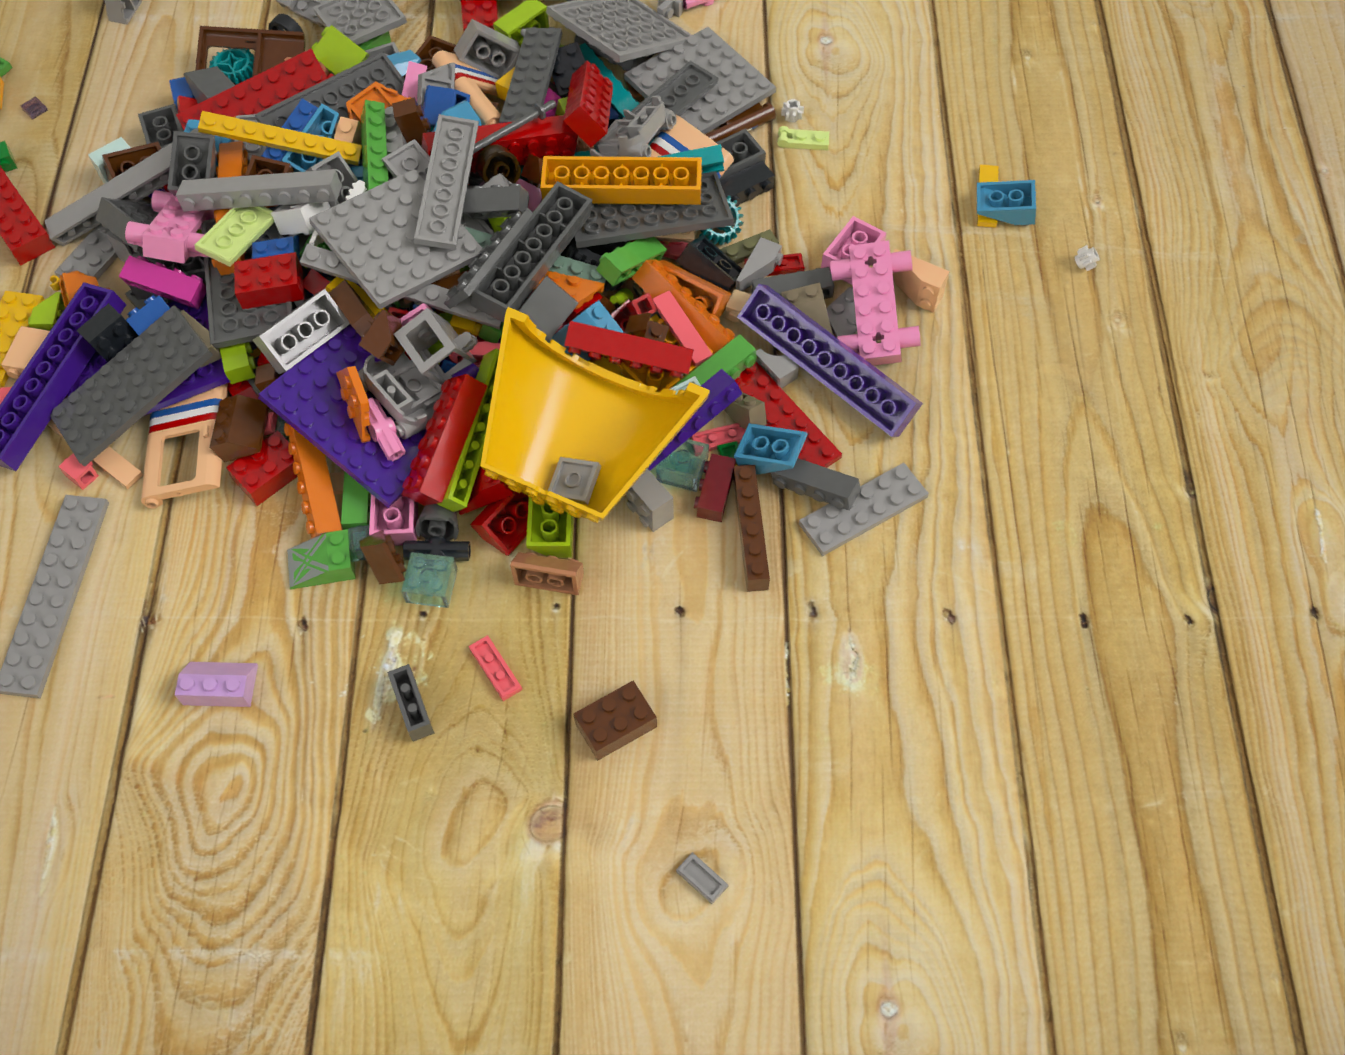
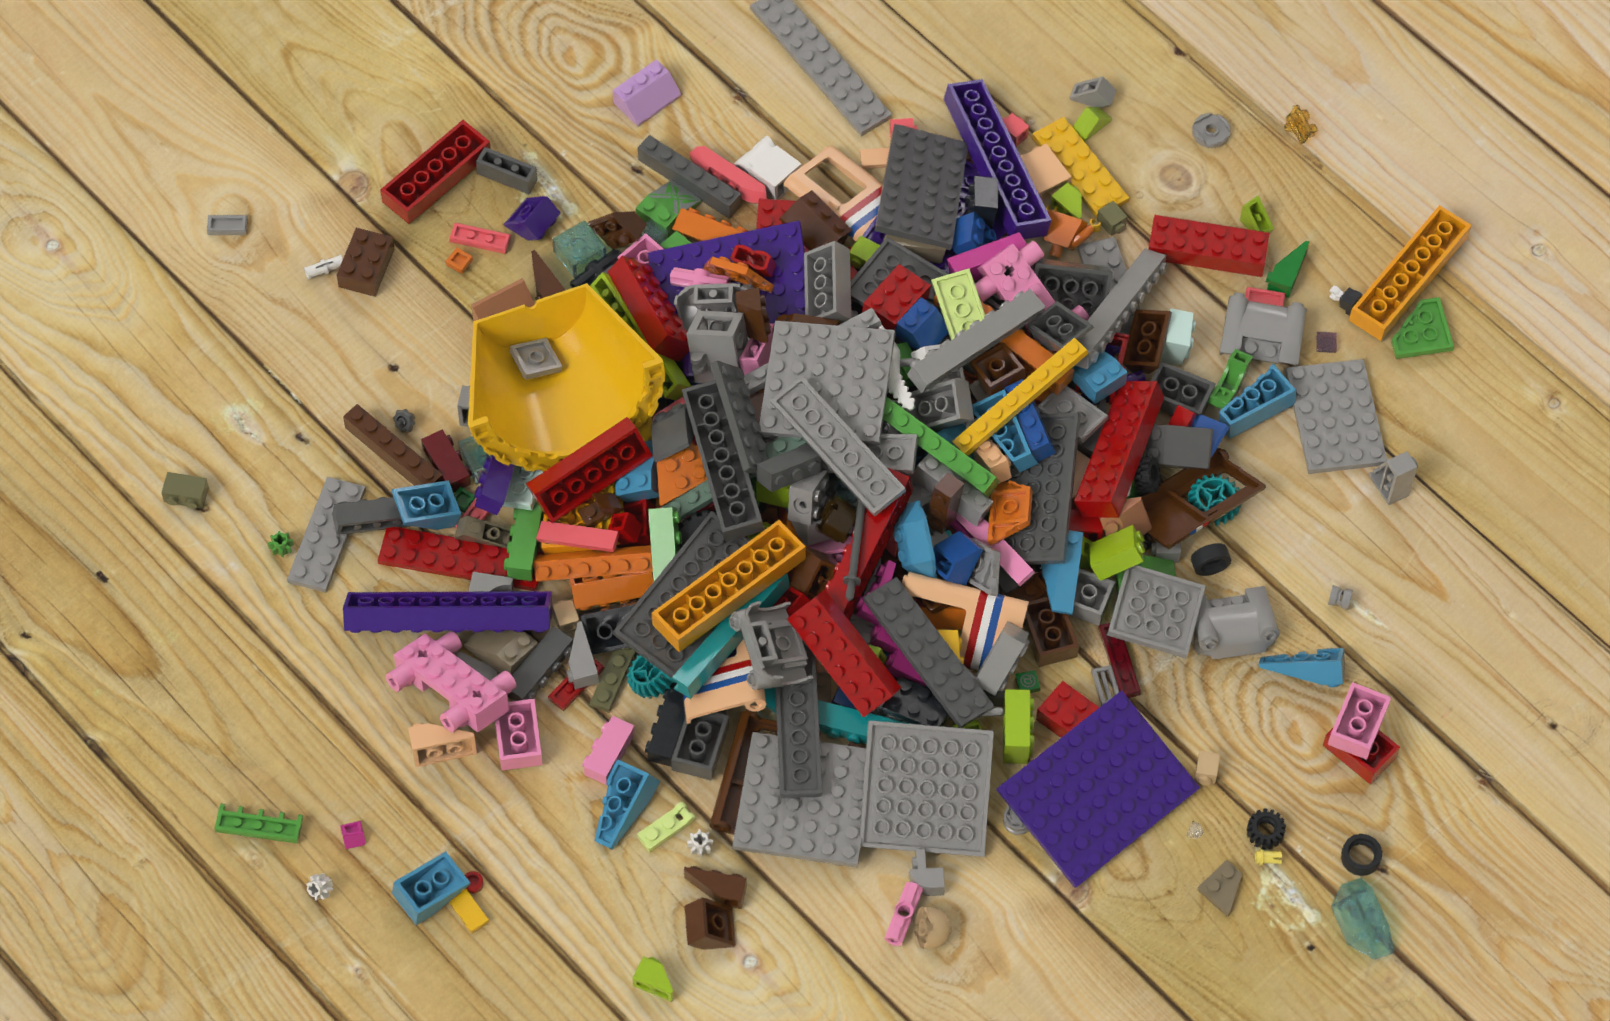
camera: 135 degrees right, 0 degrees up
none -> olive brick [161,472,209,509]
none -> bright green hinge [214,803,303,844]
none -> bright green gear [268,531,294,557]
none -> white pin [304,255,343,279]
none -> dark pink slope [340,821,366,849]
none -> red brick [380,120,491,224]
none -> dark grey piece [393,409,415,432]
none -> orange plate [445,247,473,274]
none -> red tile [465,871,484,894]
none -> dark purple slope [503,196,561,240]
none -> reddish brown slope [531,250,565,300]
none -> bright pink brick [582,716,635,785]
none -> dark azure wedge [595,759,660,850]
none -> lime slope [632,956,673,1002]
none -> dark grey brick [638,135,741,219]
none -> reddish brown slope [684,866,747,909]
none -> reddish brown slope [685,897,735,950]
none -> coral brick [690,146,767,203]
none -> red brick [730,245,777,278]
none -> white piece [733,135,802,200]
none -> light grey tile [1091,665,1119,706]
none -> olive brick [1097,201,1128,236]
none -> dark red tile [1098,623,1141,698]
none -> bright green arch [1208,349,1253,409]
none -> dark azure wedge [1218,364,1296,439]
none -> light grey piece [1219,293,1307,367]
none -> coral tile [1245,287,1285,306]
none -> light grey plate [1285,359,1387,474]

